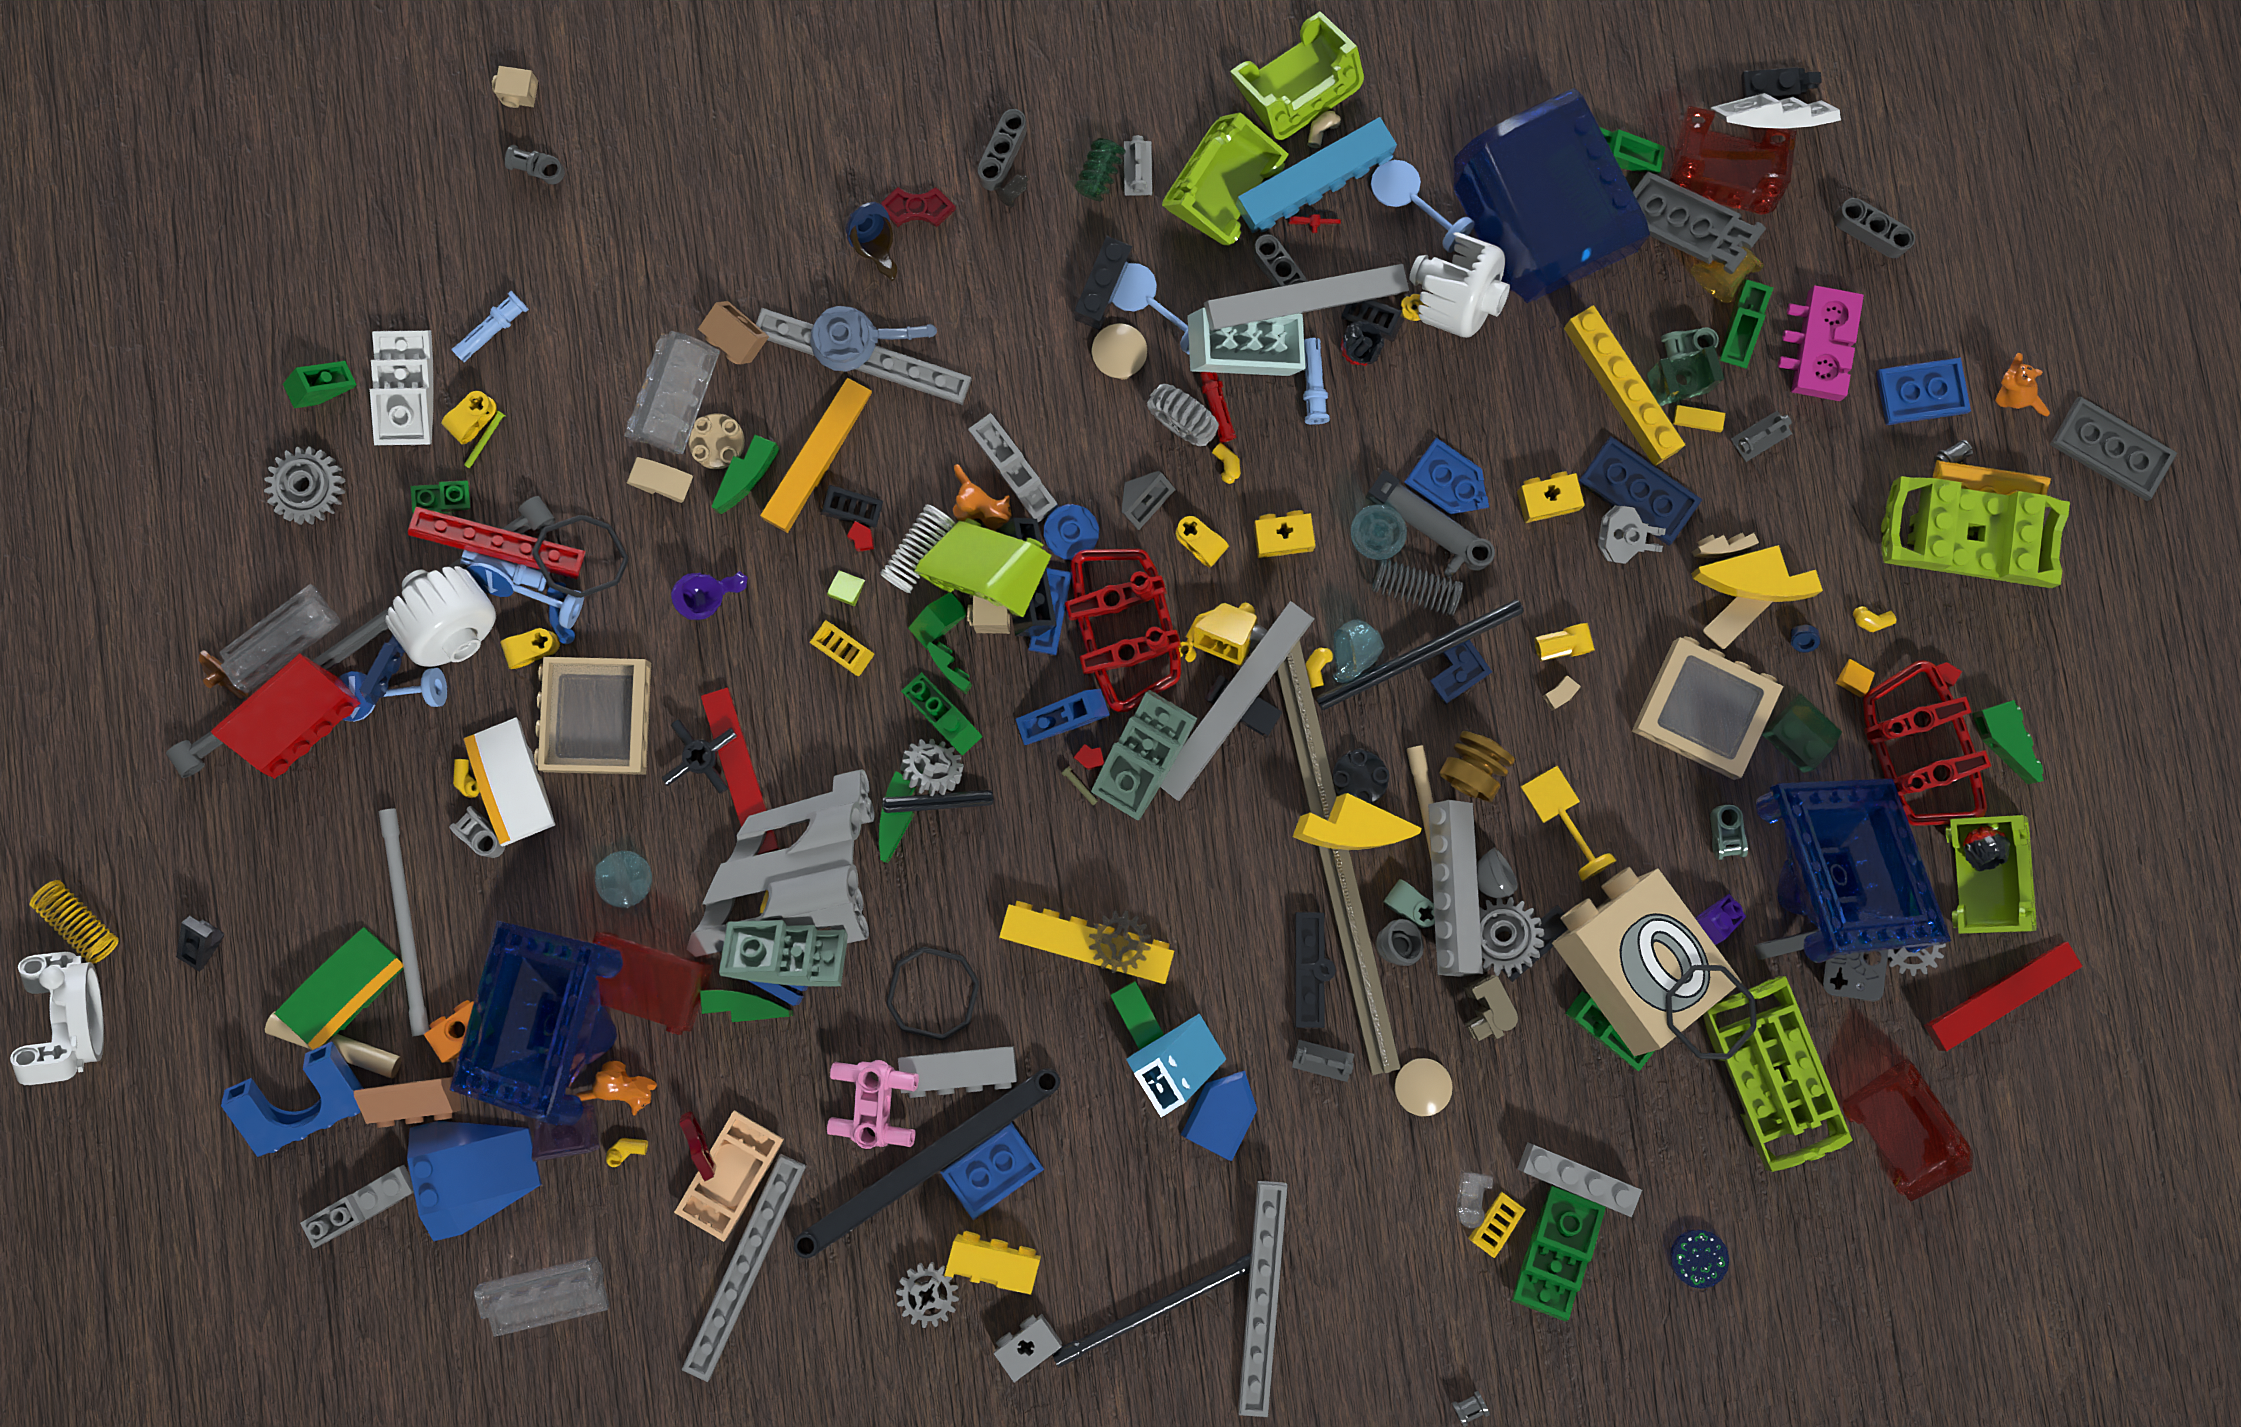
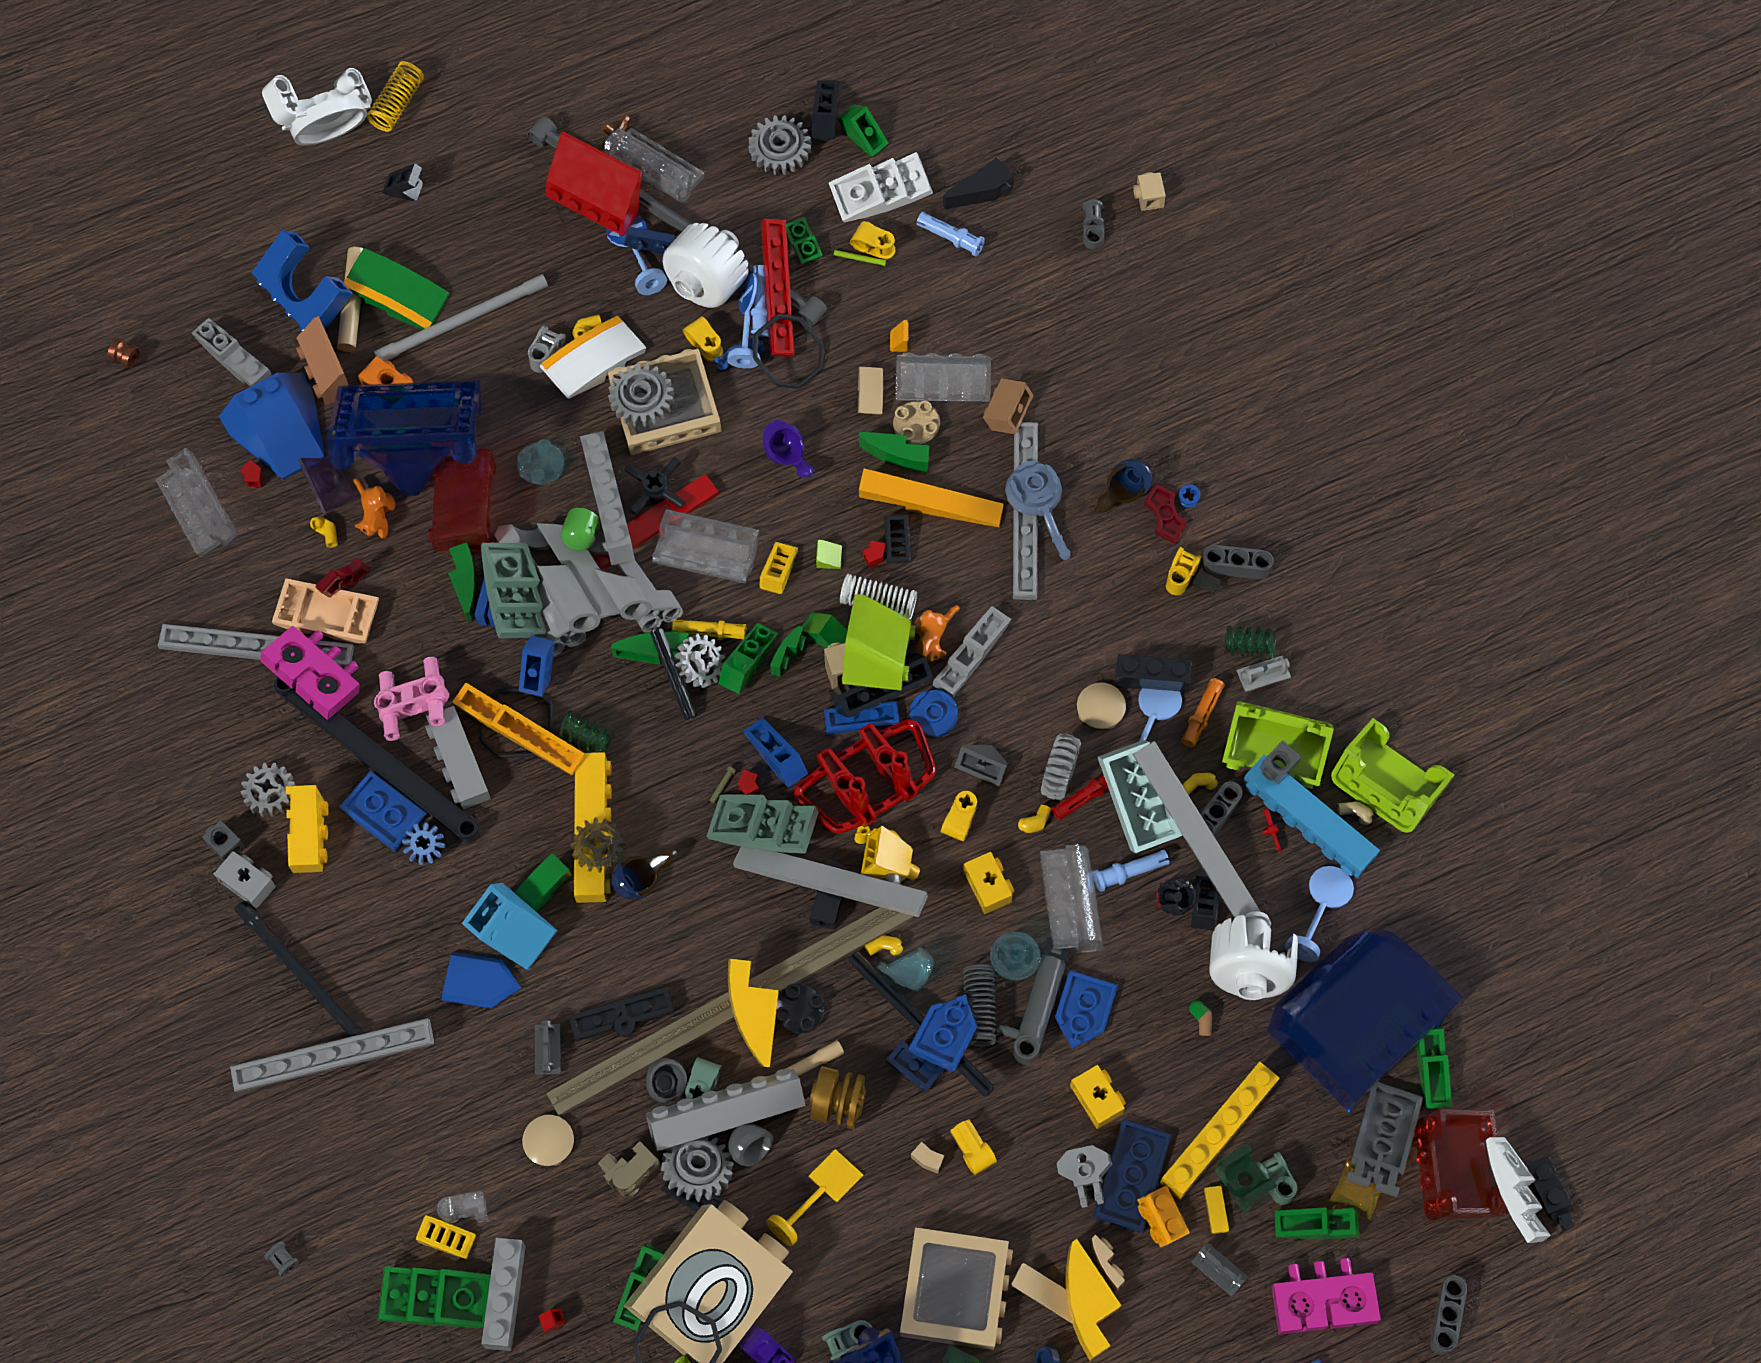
camera: 75 degrees right, 15 degrees down
none -> copper wheel [107,338,141,369]
none -> dark grey brick [202,820,246,861]
none -> red piece [240,460,264,488]
none -> dark pink piece [261,626,360,720]
none -> medium blue gear [402,822,445,865]
none -> light orange slope [452,683,586,775]
none -> blue brick [519,636,555,696]
none -> red piece [539,1308,566,1334]
none -> clear green piece [560,710,615,753]
none -> bright green helmet [561,508,601,551]
none -> light grey brick [580,431,635,565]
none -> light grey gear [608,363,674,427]
none -> piece [611,849,677,900]
none -> clear brick [652,509,759,584]
none -> yellow pin [672,619,746,640]
none -> black slope [812,80,840,141]
none -> light orange slope [890,320,909,352]
none -> blue tile [908,995,977,1071]
none -> black slope [943,158,1014,209]
none -> clear brick [1040,845,1103,953]
none -> light orange bracket [1137,1185,1190,1247]
none -> yellow piece [1166,547,1203,596]
none -> blue bush [1178,484,1200,508]
none -> orange pin [1181,678,1225,748]
none -> yellow arm [1182,772,1218,795]
none -> arm [1189,1000,1212,1036]
none -> dark grey brick [1260,740,1301,784]

